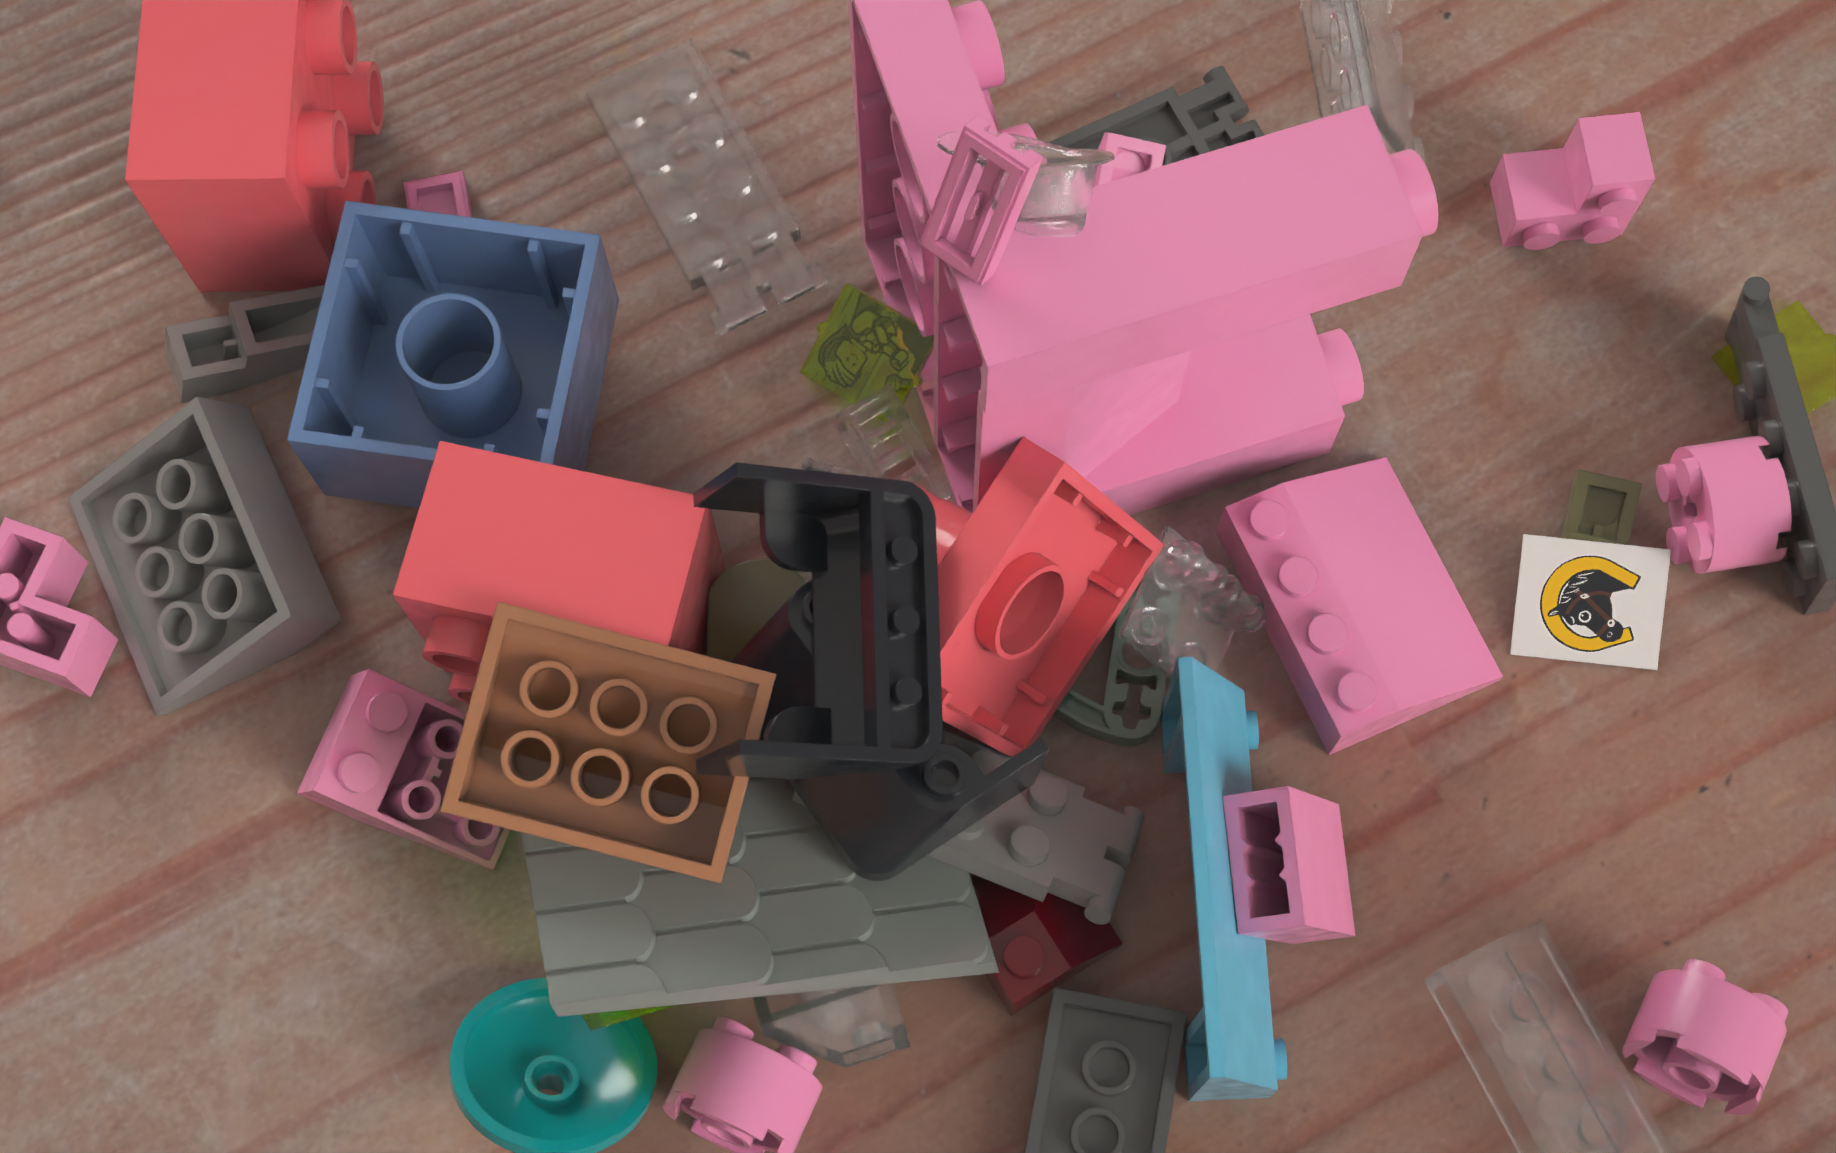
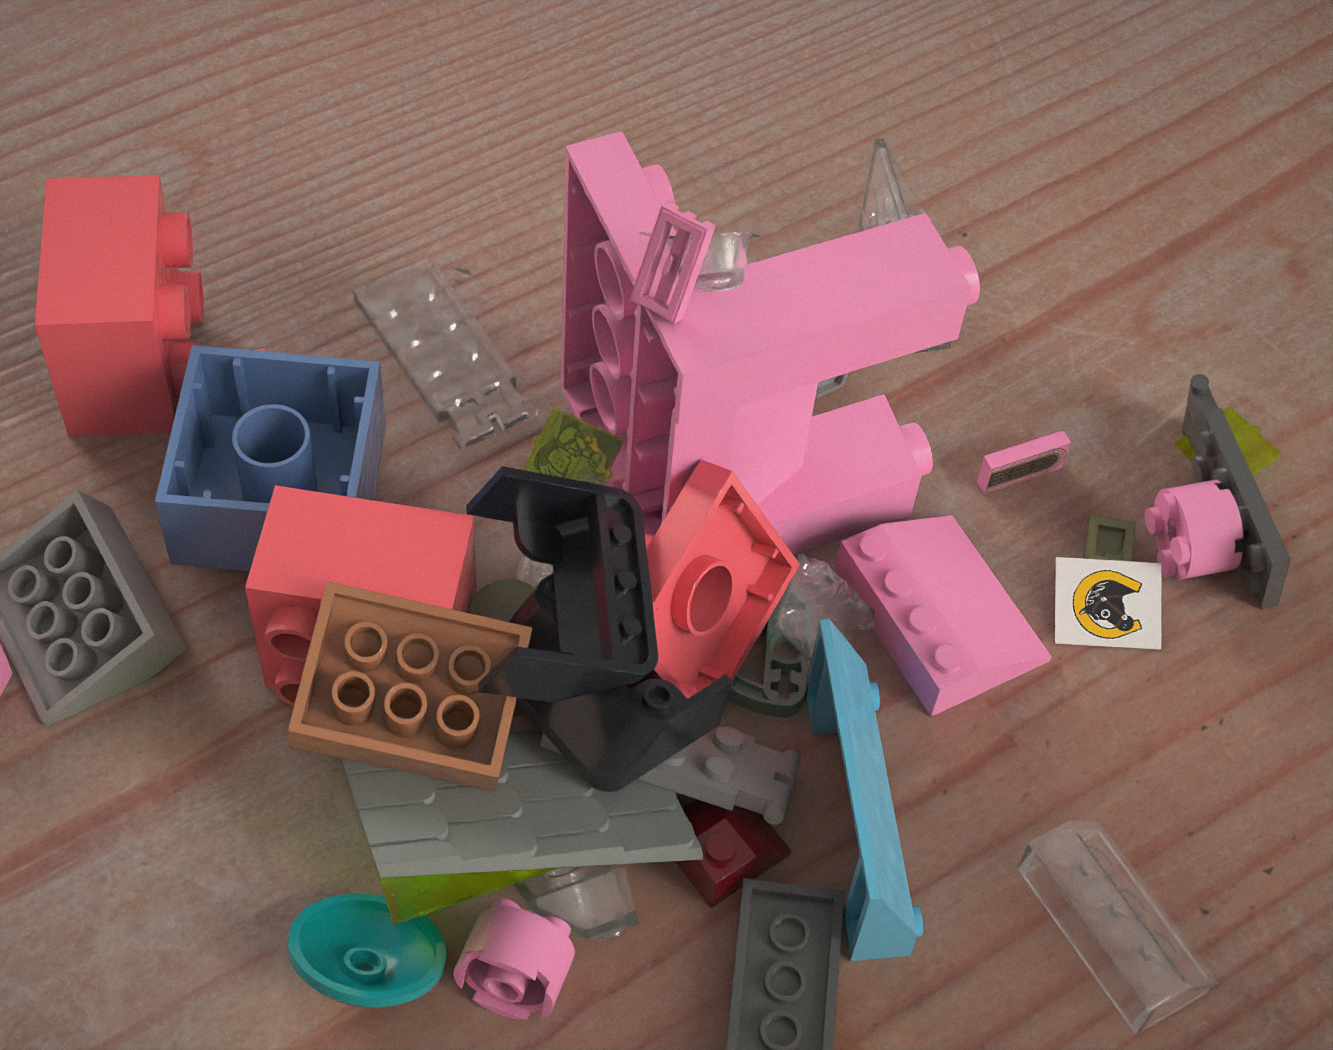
camera: 10 degrees left, 15 degrees down
light grey slope [164,285,325,403] -> none
bright pink slope [297,669,511,870] -> none
bright pink brick [1223,786,1356,944] -> none
bright pink brick [1490,112,1655,250] -> none
bright pink brick [1622,959,1789,1115] -> none
none -> tile [977,431,1071,494]

